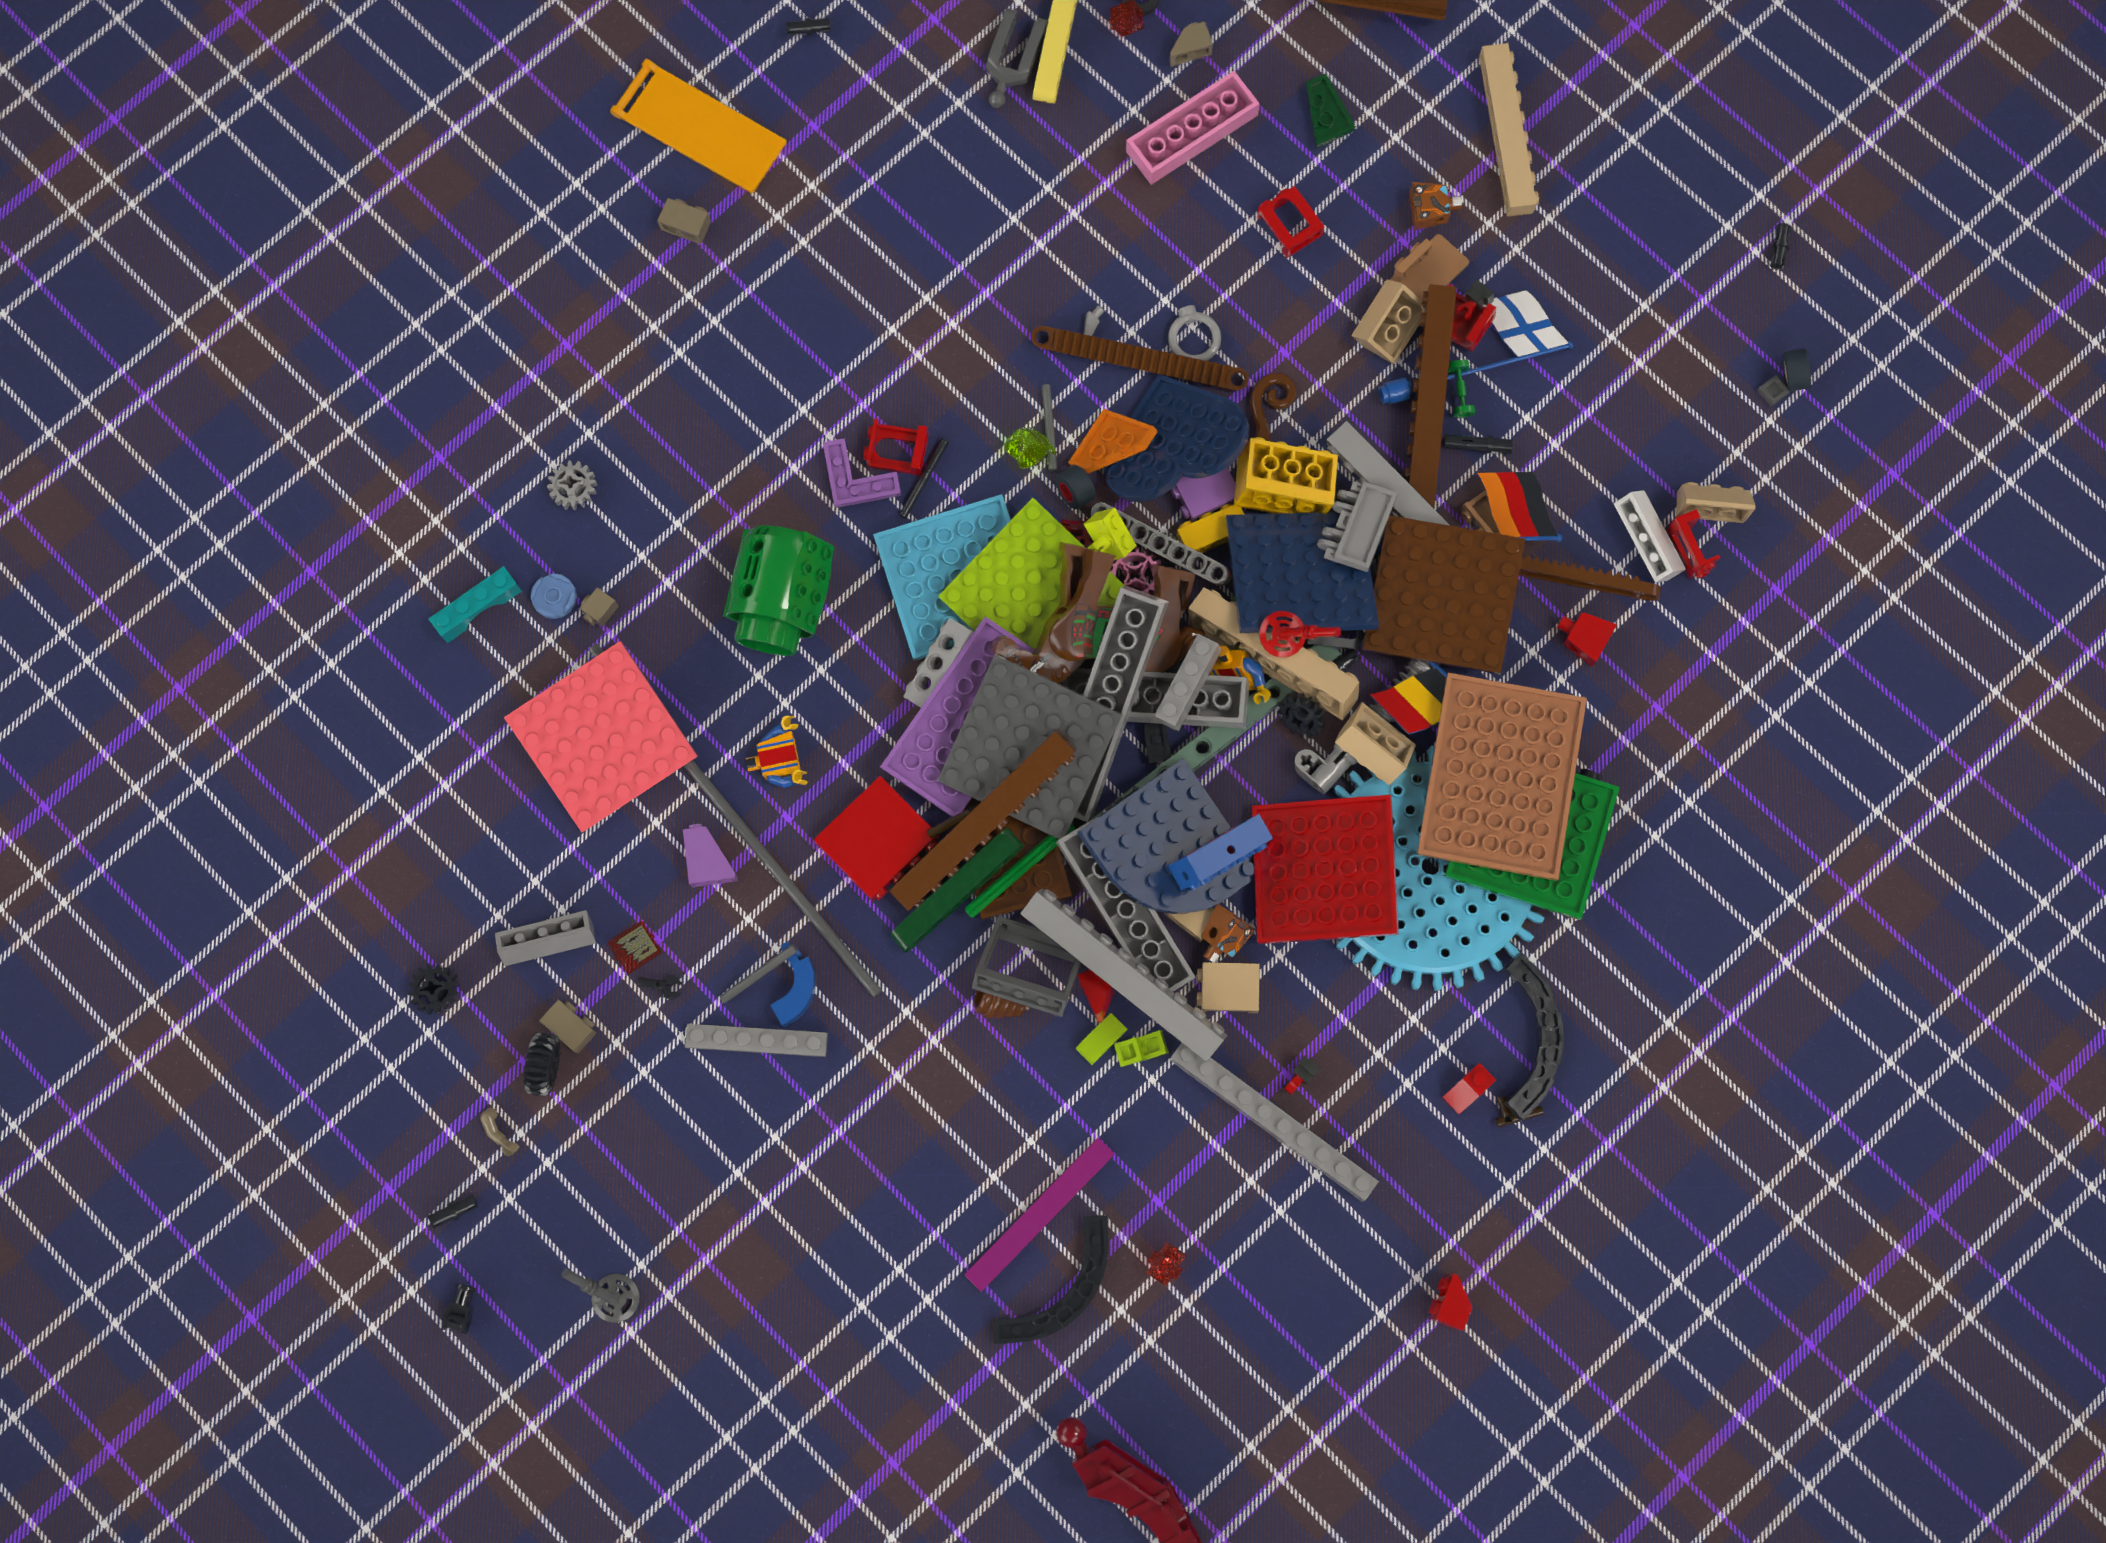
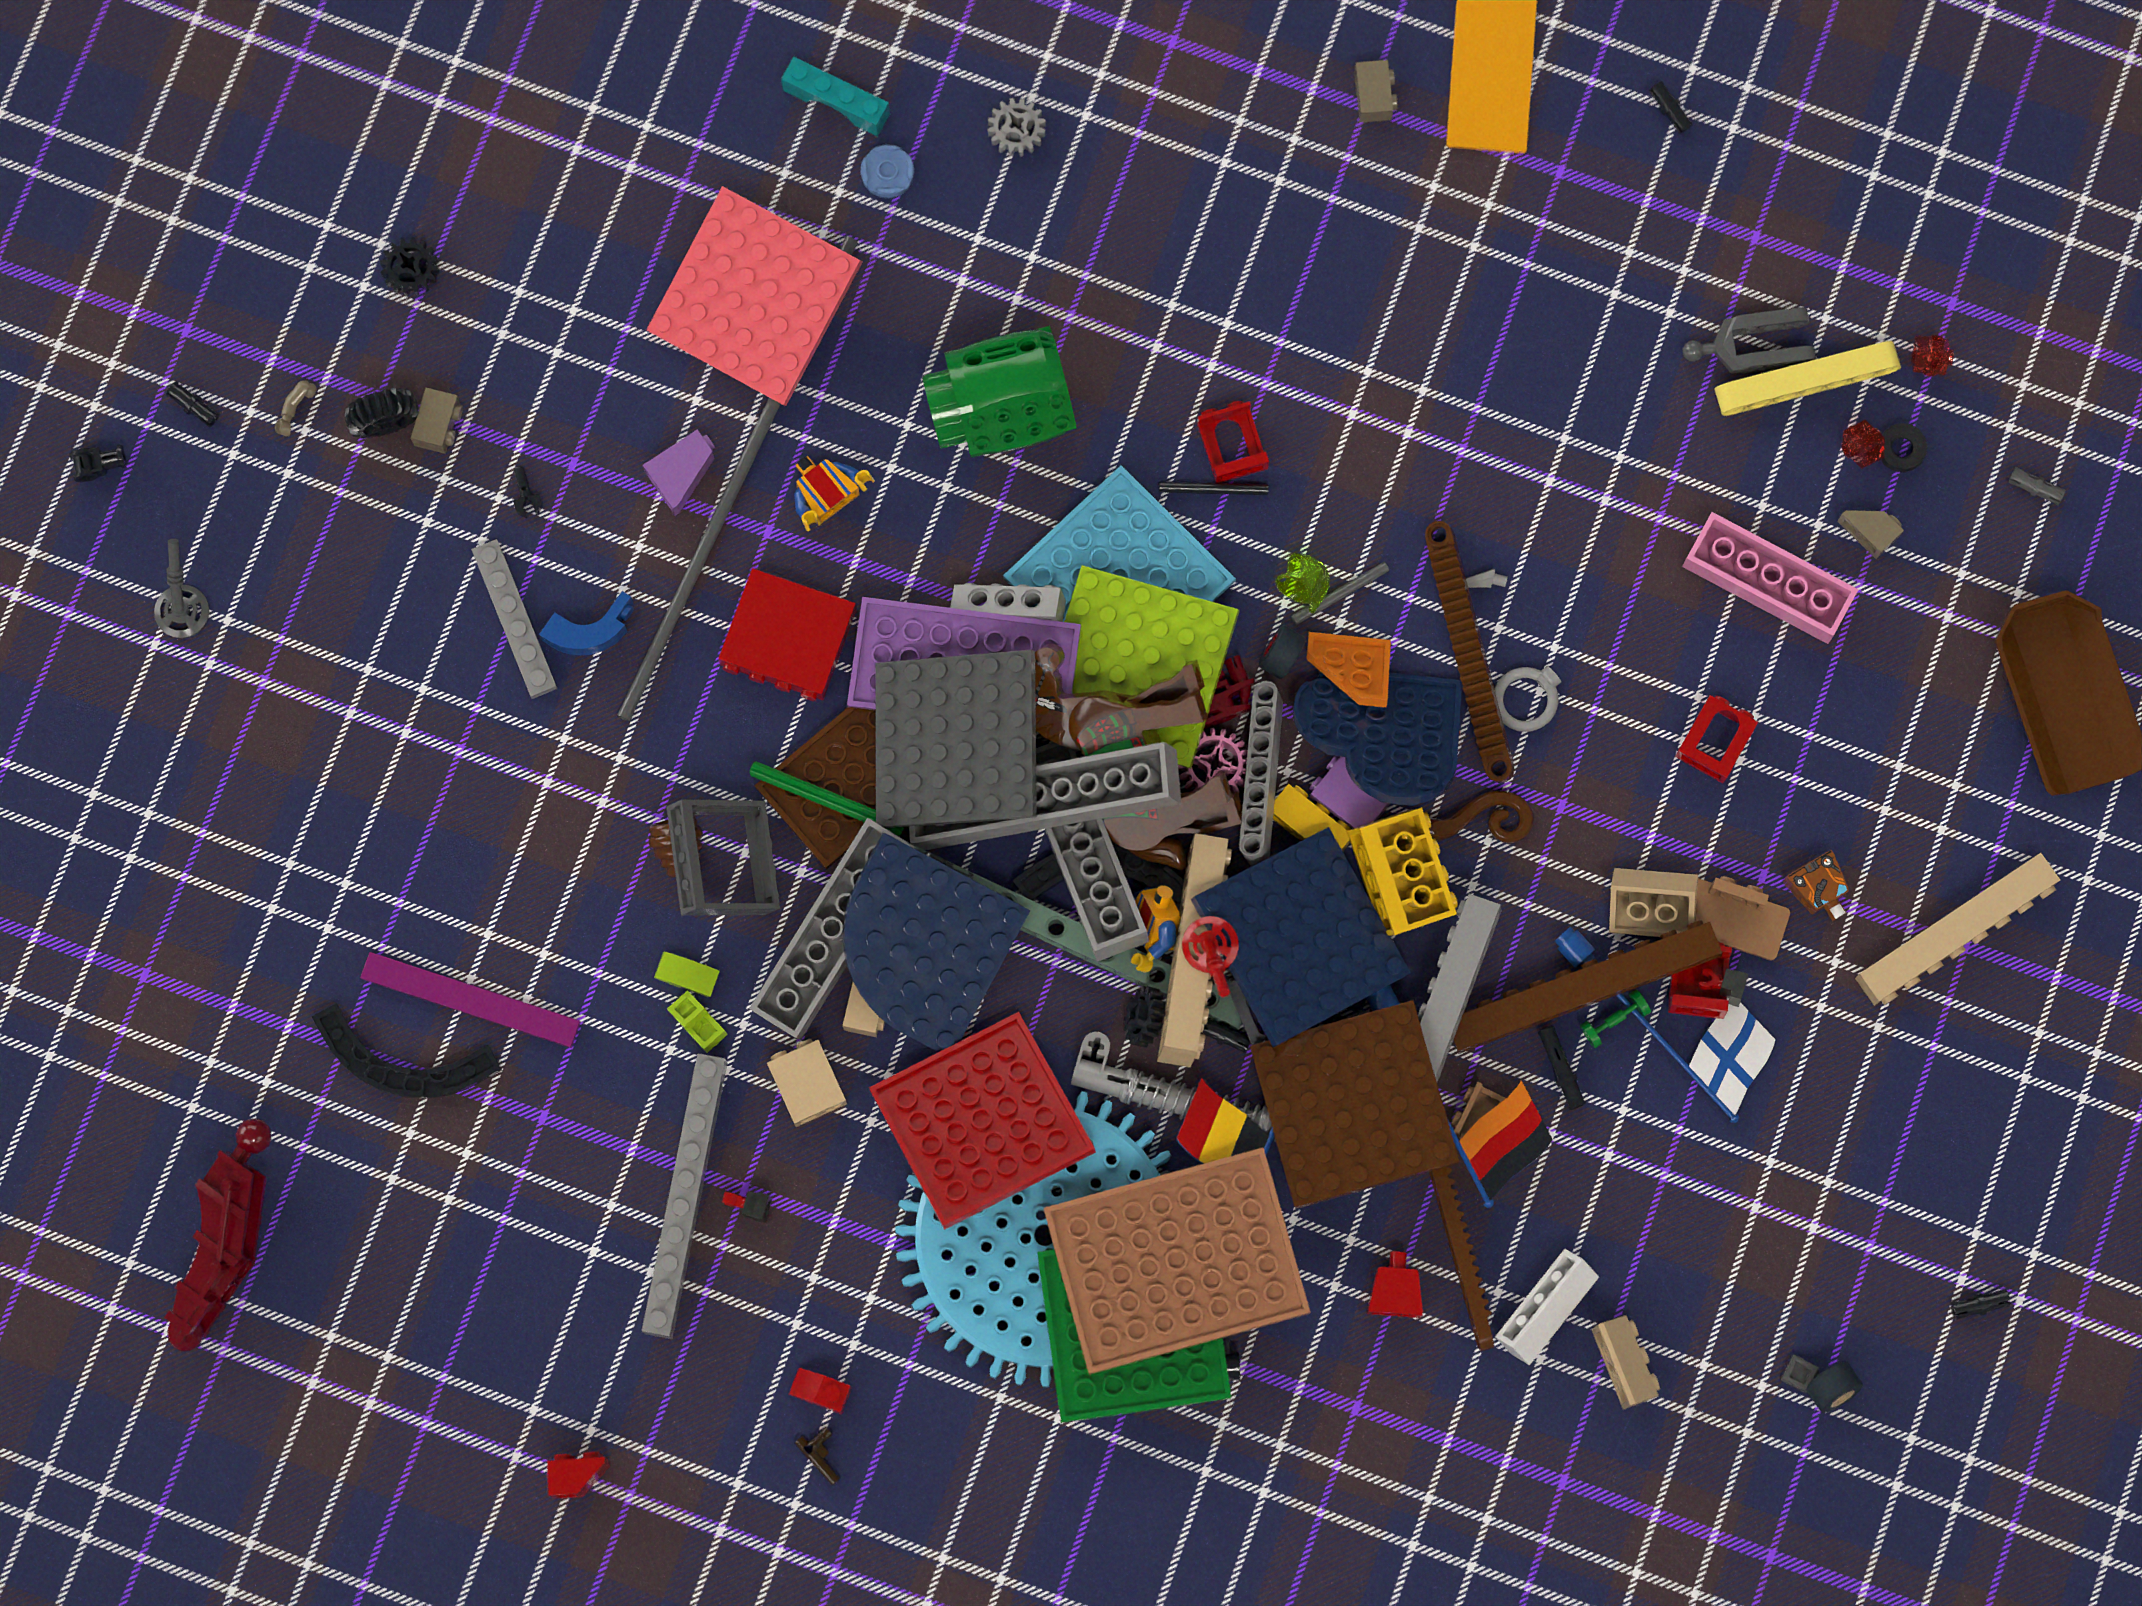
camera: 60 degrees right, 0 degrees up
light grey brick [495,910,596,966] -> none
dark tan brick [580,588,619,627] -> none
piece [608,921,663,975] -> none
dark grey bar [720,944,798,1003] -> none
medium lavender plate [823,438,901,508] -> none
reddish brown brick [889,729,1077,911] -> none
dark green beam [890,828,1024,953] -> none
dark brown hose [927,809,970,838] -> none
light grey brick [1020,889,1228,1062] -> none
red slope [1077,970,1114,1023] -> none
neon yellow brick [1084,507,1137,560] -> none
clear red brick [1146,1241,1186,1286] -> none
light grey brick [1154,634,1222,731] -> none
brick [1168,814,1273,891] -> none
dark orange torso [1201,904,1256,963] -> none
dark green wing [1306,73,1356,149] -> none
light grey hinge [1317,481,1398,572] -> none
tan slope [1335,702,1416,785] -> none
black plate [1503,953,1564,1121] -> none
red panel [1666,509,1721,579] -> none

